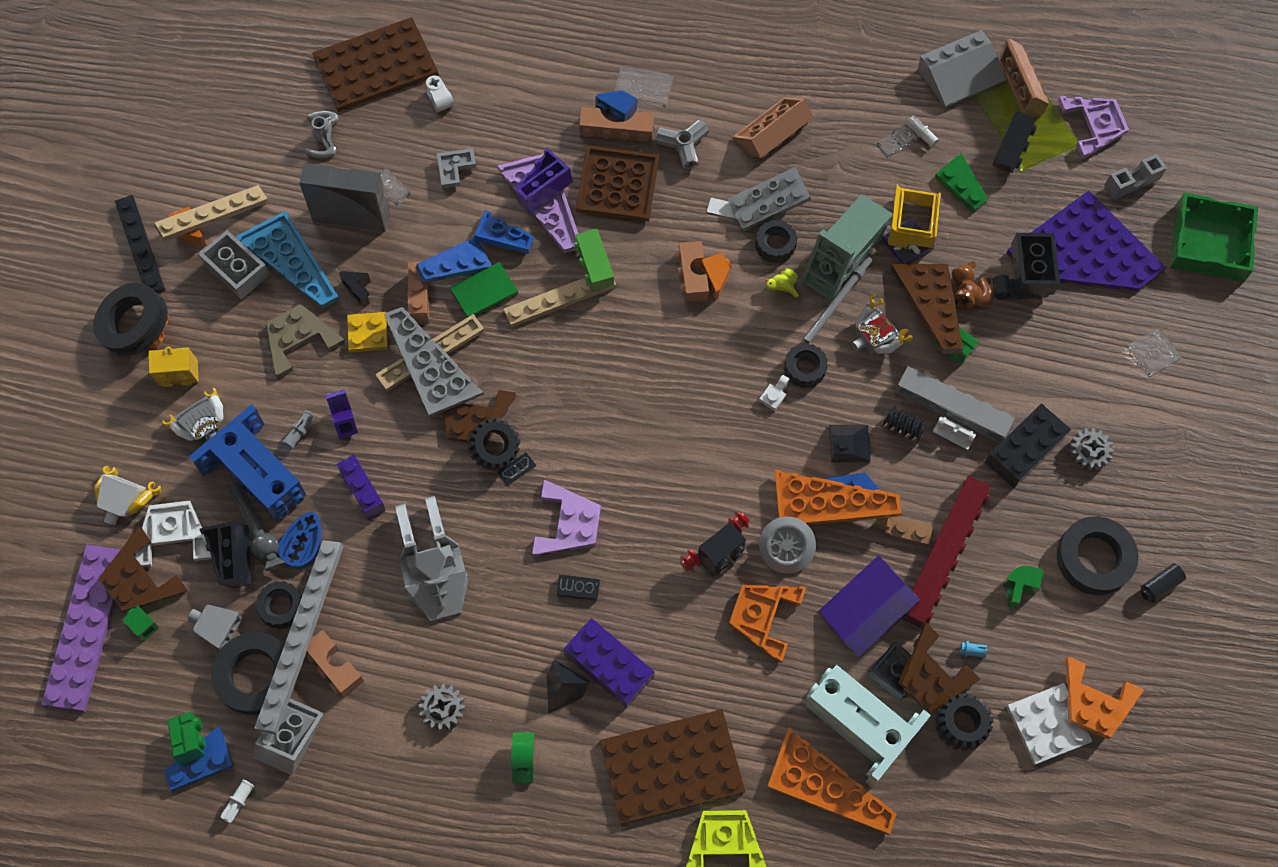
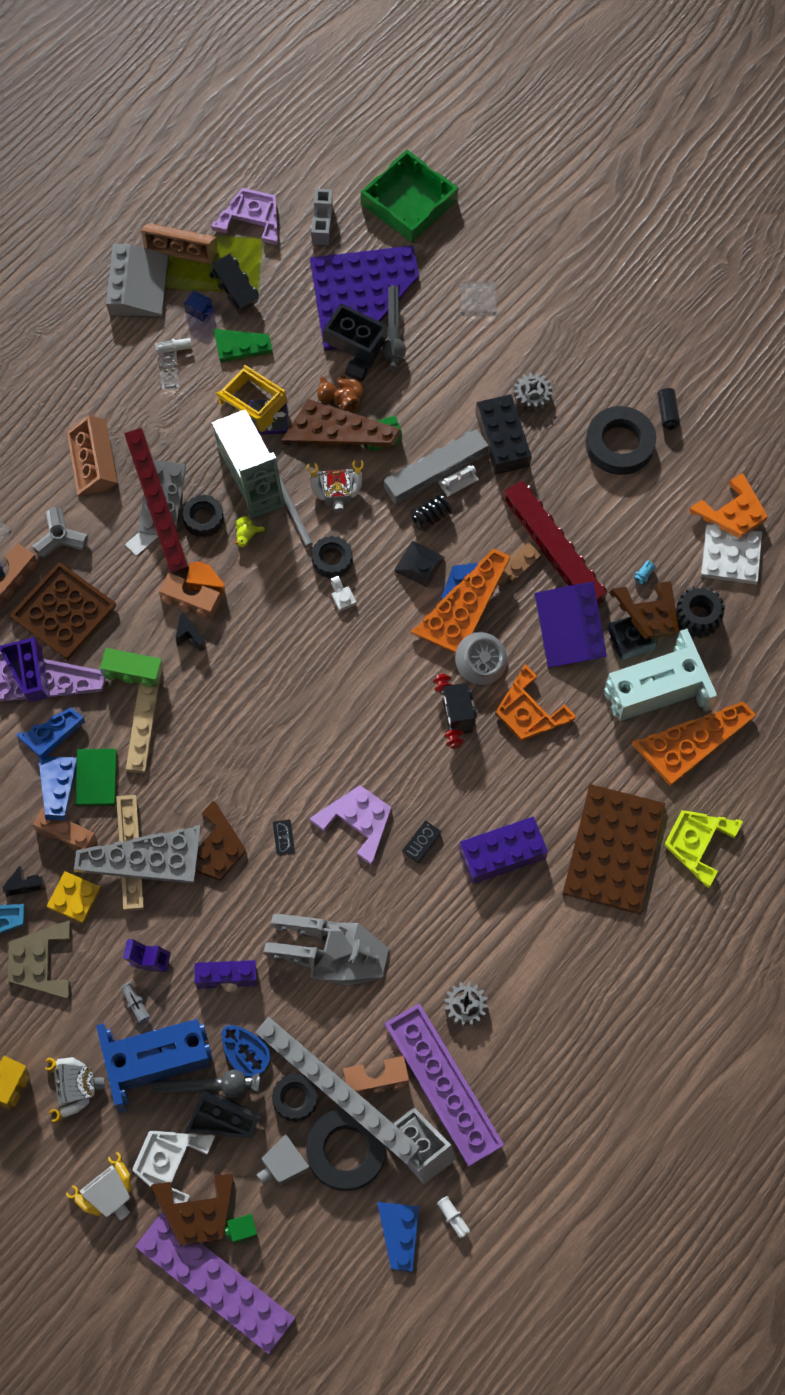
camera: 60 degrees left, 0 degrees up
green brick [167,712,206,765] -> none
black tyre [467,418,520,470] -> none
green brick [511,732,535,783] -> none
black slope [546,660,590,713] -> none
green brick [1003,566,1044,609] -> none
none -> dark red brick [124,427,189,575]
none -> black slope [176,613,206,652]
none -> clear blue brick [184,290,213,322]
none -> dark grey piece [382,285,406,374]
none -> medium lavender plate [384,1003,504,1167]

